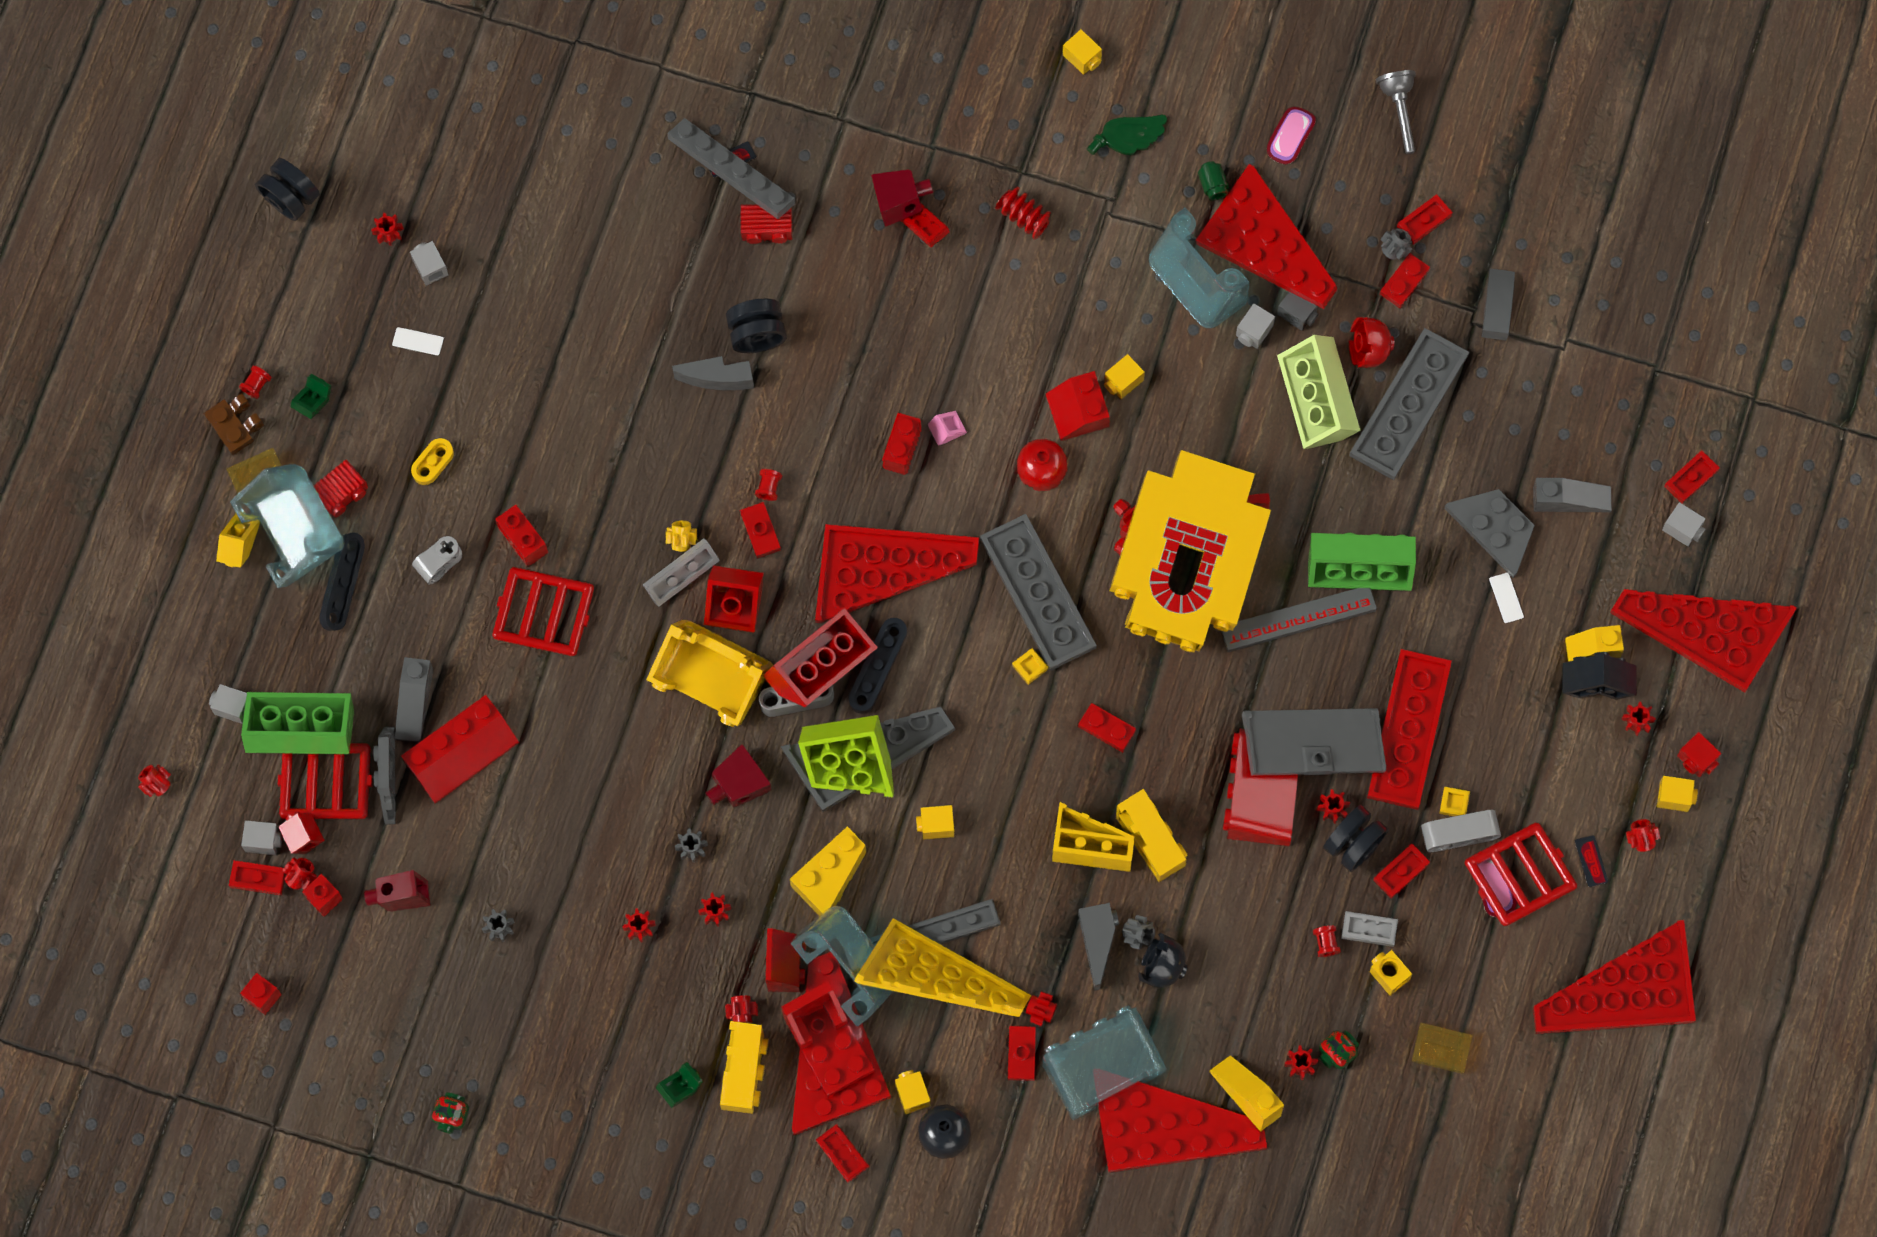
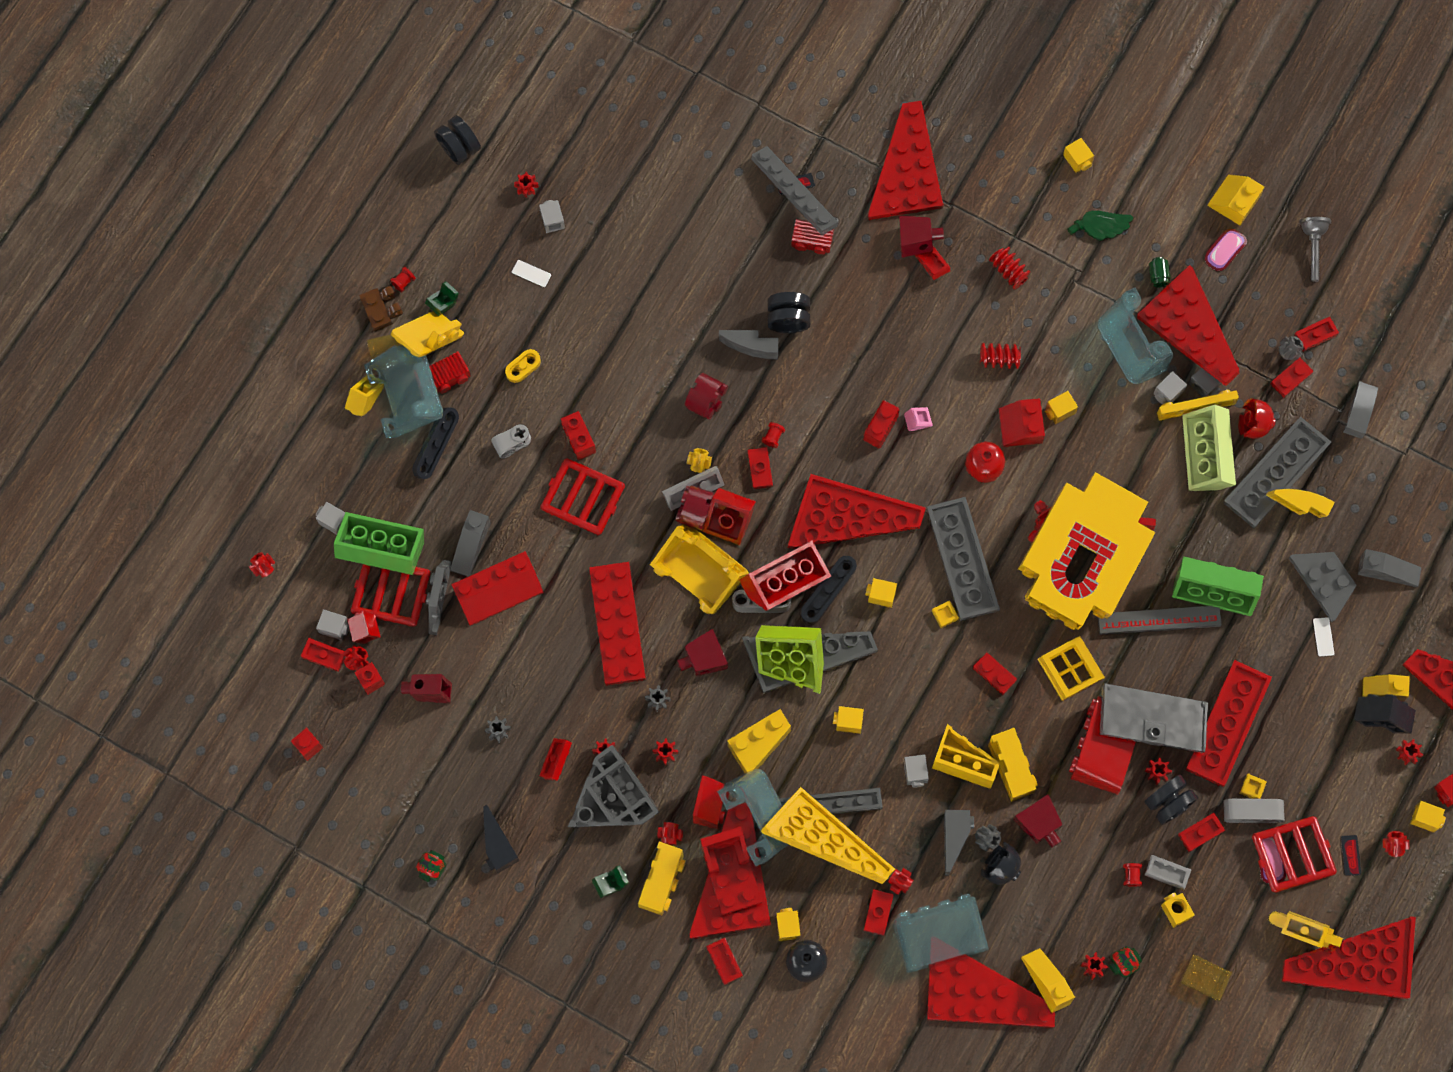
camera: 10 degrees right, 0 degrees up
none -> yellow bracket [391,311,464,357]
none -> black slope [483,805,519,873]
none -> red plate [539,738,572,781]
none -> dark grey wedge [568,745,659,827]
none -> red plate [589,562,646,686]
none -> dark red brick [675,485,714,531]
none -> dark red brick [685,373,728,420]
none -> yellow brick [866,578,897,608]
none -> red wing [868,101,943,220]
none -> light grey brick [904,755,929,788]
none -> red piece [980,343,1021,369]
none -> dark red torso [1014,795,1062,848]
none -> yellow piece [1037,636,1105,701]
none -> yellow plate [1157,390,1239,421]
none -> yellow slope [1207,175,1264,226]
none -> yellow slope [1266,489,1335,518]
none -> yellow hinge [1269,911,1343,948]

